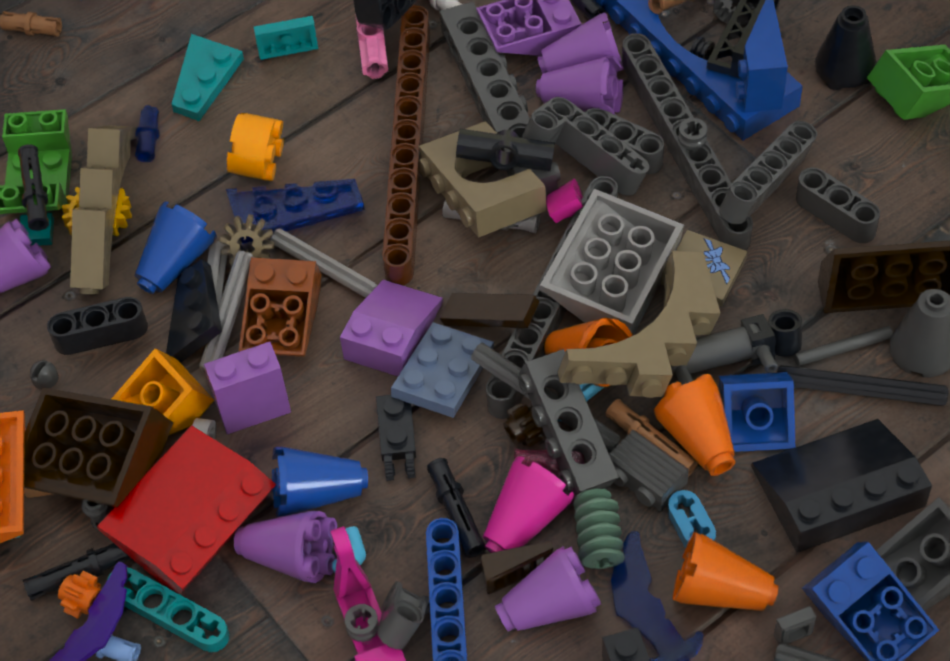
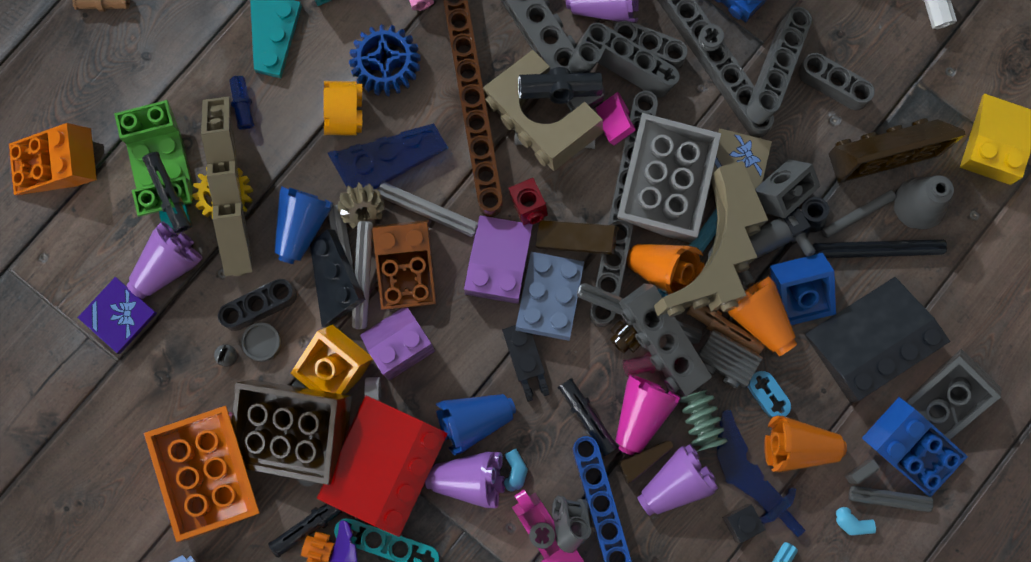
camera: 15 degrees left, 25 degrees up
none -> dark grey piece [241,323,282,362]
none -> blue gear [349,24,421,96]
none -> dark red brick [508,178,548,226]
none -> dark grey brick [755,159,821,218]

